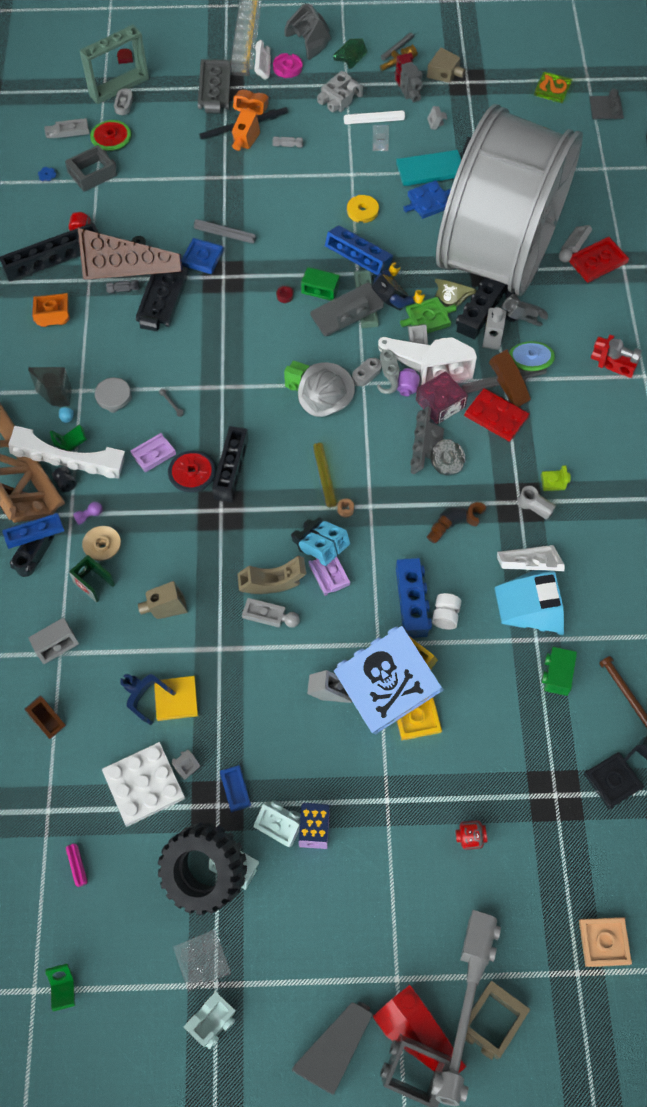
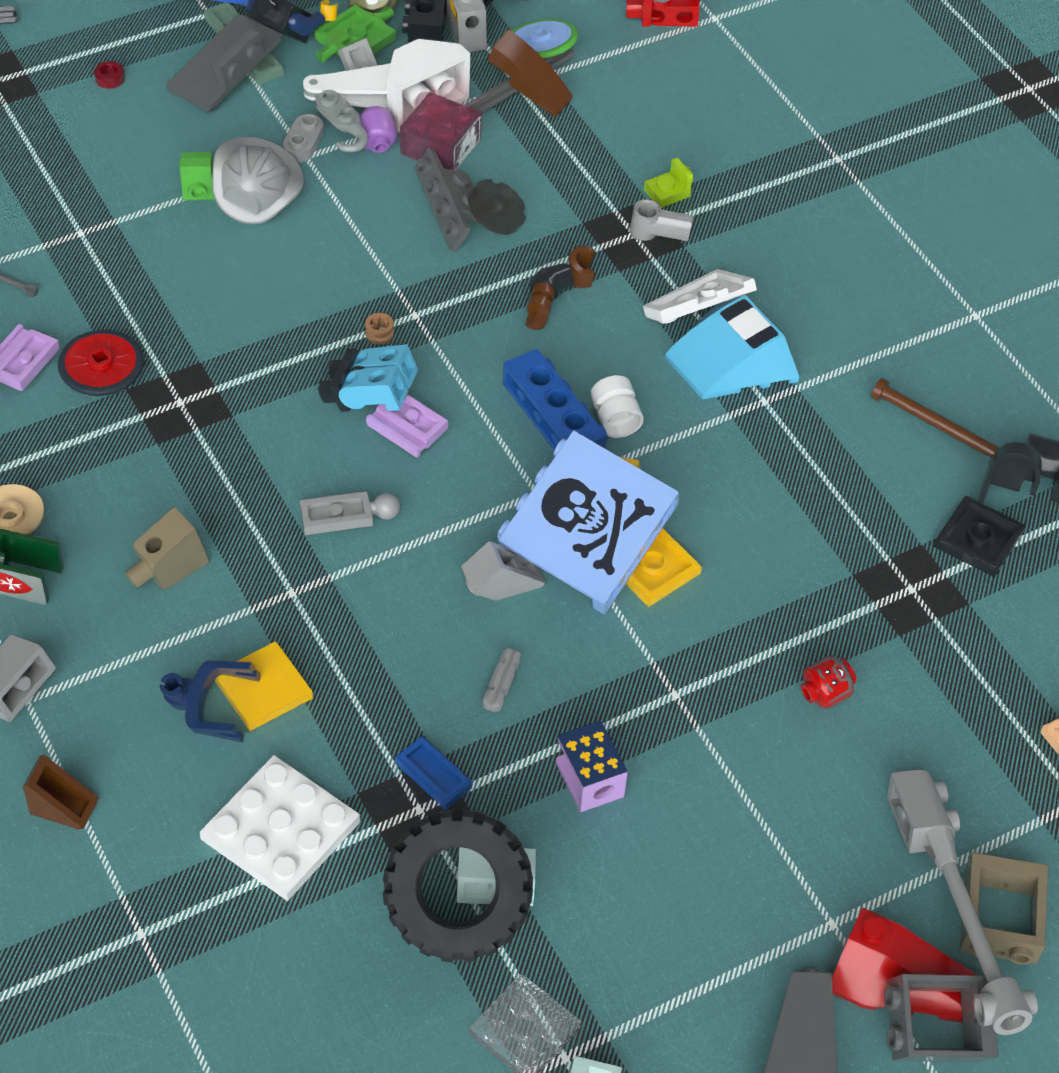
camera: 30 degrees left, 10 degrees down
dark pink axle [66,843,88,887] -> none
light grey tile [172,750,200,780] -> none
black brick [212,426,249,502] -> none
dark tan arch [237,556,307,594] -> none
light aqua bracket [253,800,301,847] -> none
green brick [301,267,340,301] -> none
clear yellow axle [313,442,337,508] -> none
red plate [464,388,530,442] -> none
green brick [541,647,577,696] -> none
none -> light grey axle [482,648,521,713]

